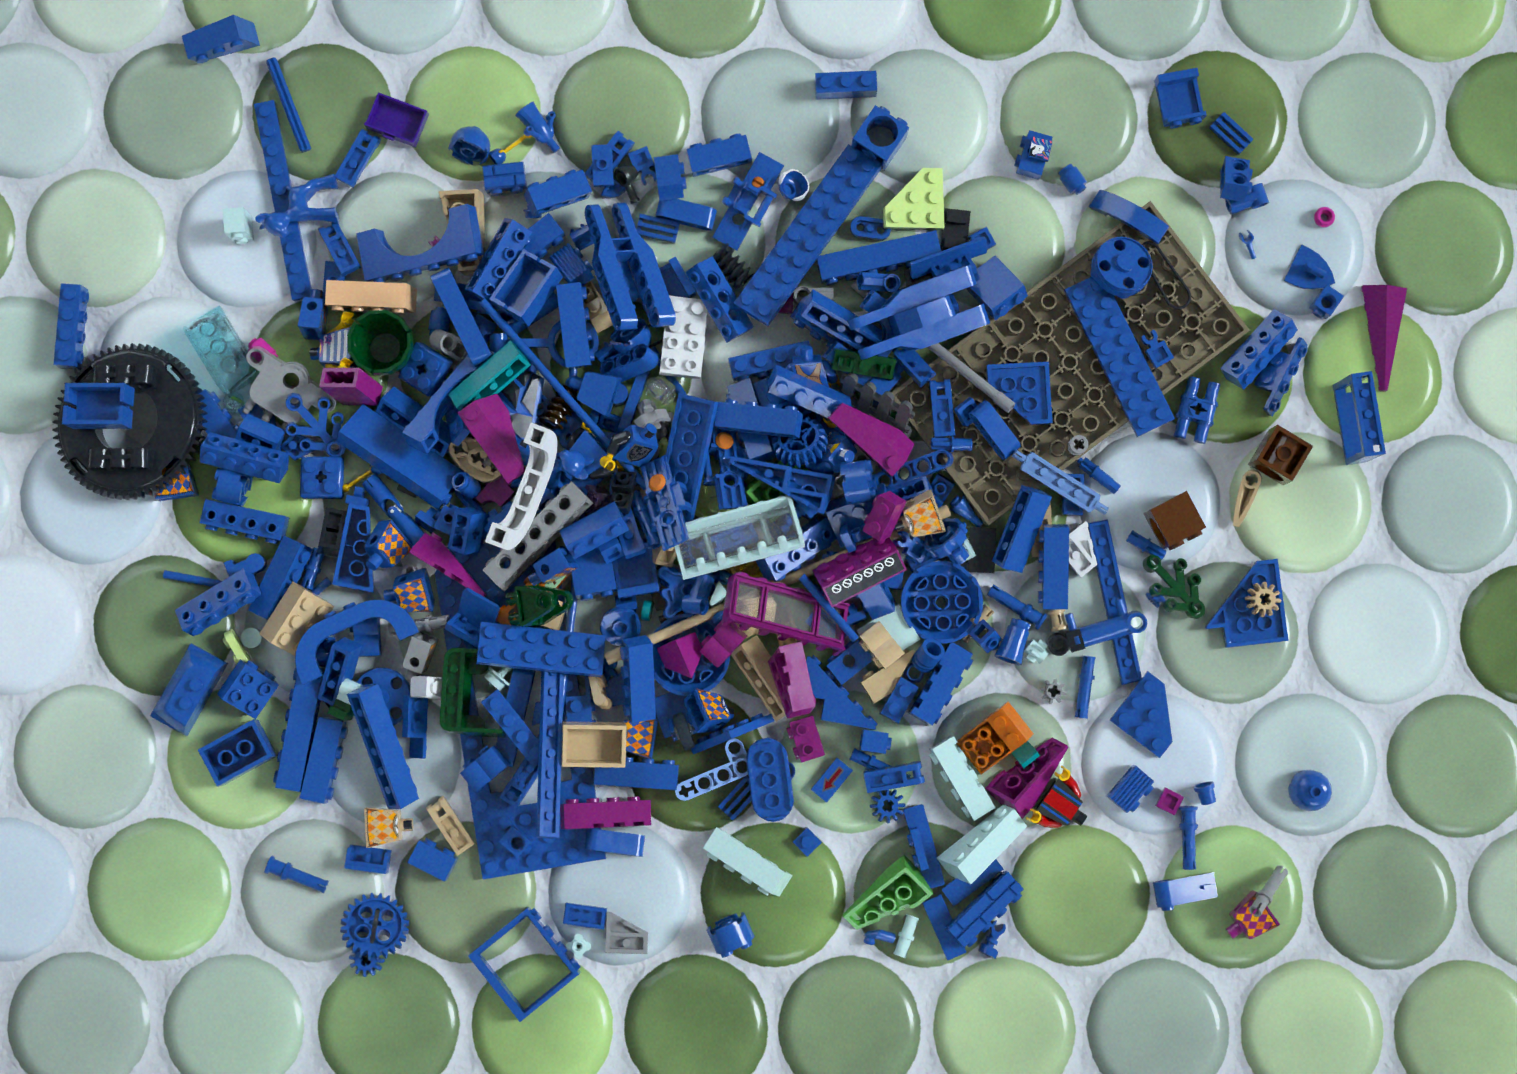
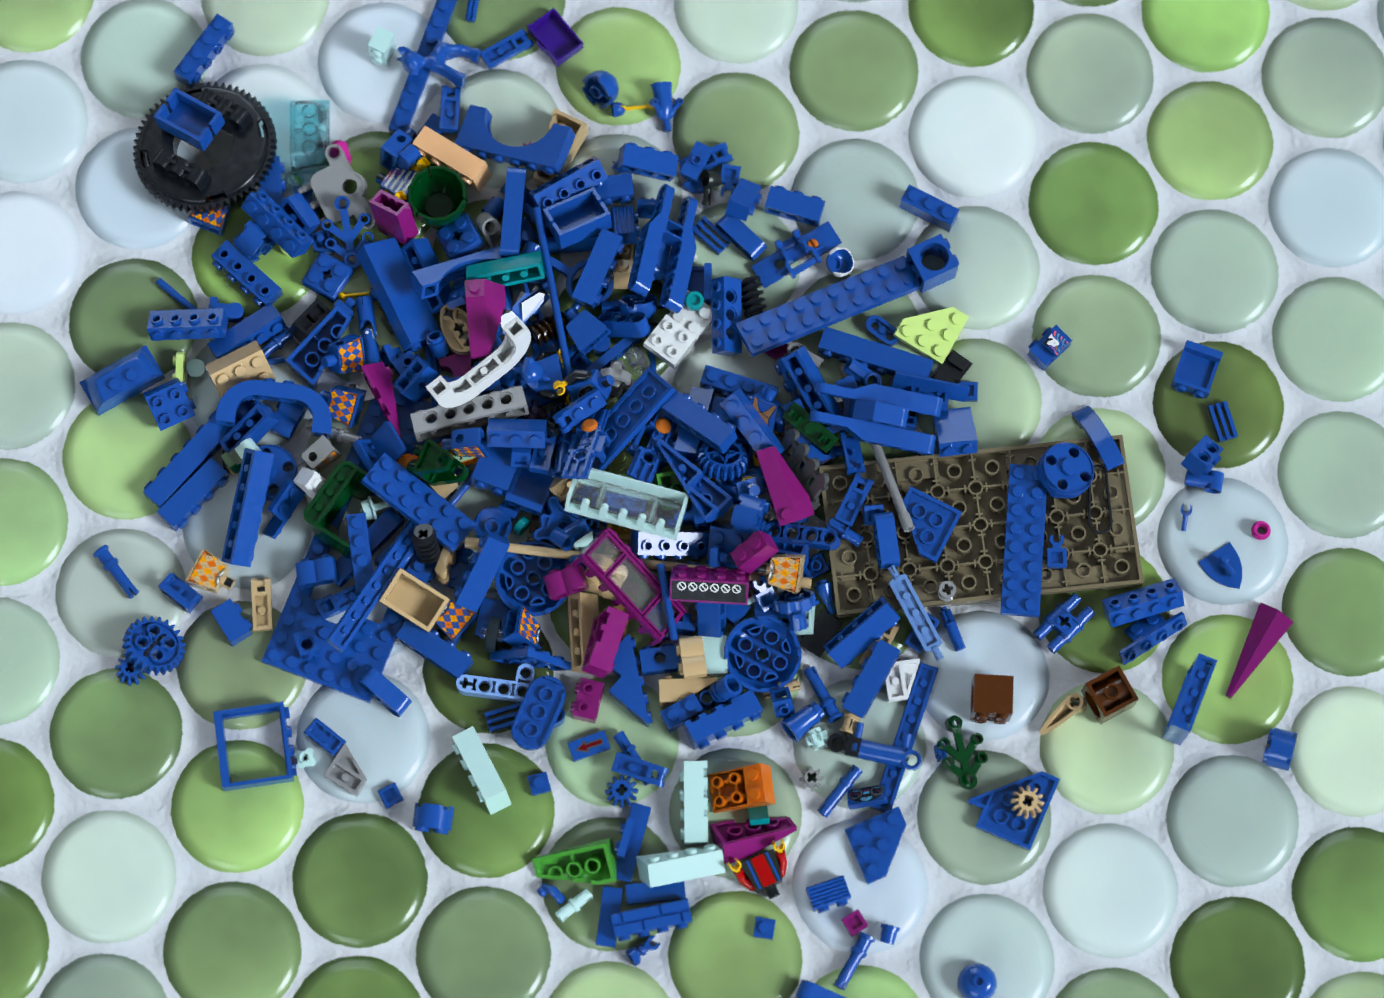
camera: 30 degrees right, 10 degrees down
blue brick [198,719,277,787] -> none
blue brick [483,162,527,196] -> none
magenta wedge [560,796,651,829] -> none
magenta slope [657,632,702,678] -> none
blue brick [859,729,892,754] -> none
blue brick [1058,164,1087,195] -> none
blue axle [1126,530,1167,560] -> none
blue brick [1309,284,1344,319] -> none
none -> blue tile [378,782,404,809]
none -> blue brick [397,144,421,171]
none -> black piece [412,524,441,565]
none -> blue plate [553,387,607,434]
none -> teal tile [684,291,704,311]
none -> blue plate [753,917,776,940]
none -> slope [847,784,888,810]
none -> blue brick [1262,728,1298,771]

